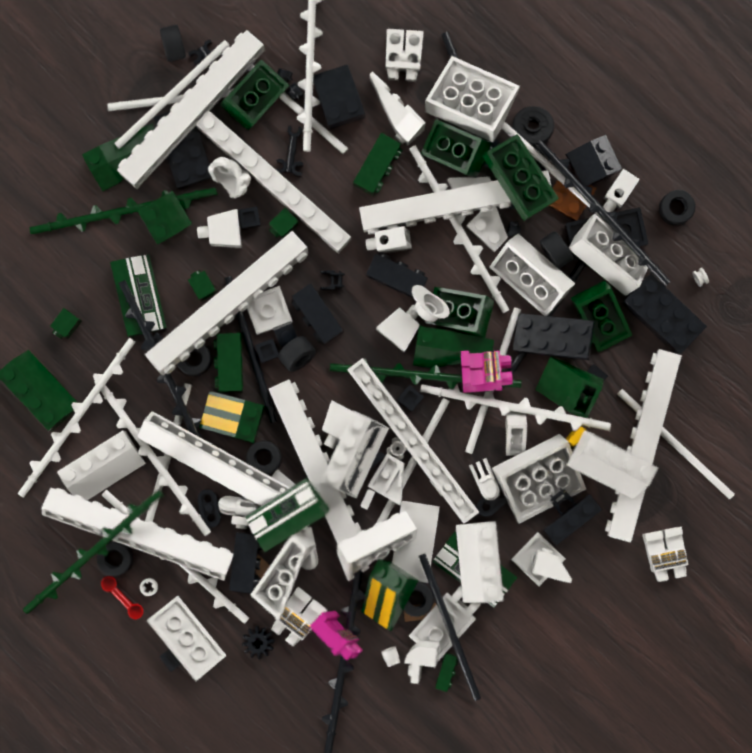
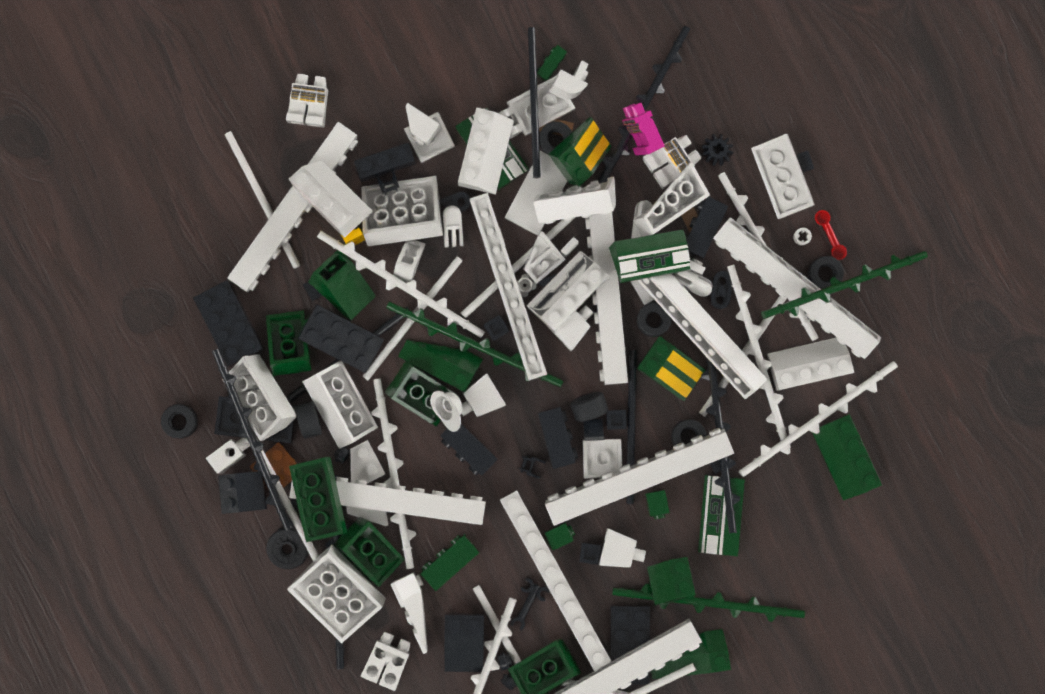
camera: 160 degrees left, 0 degrees up
dark green brick [50,308,82,339] -> none
white hair [208,157,251,198] -> none
dark green brick [214,333,243,392] -> none
white torso [366,226,412,253] -> none
white hose [381,646,400,667] -> none
dark pink hips [461,351,512,393] -> none
white bush [692,268,709,287] -> none

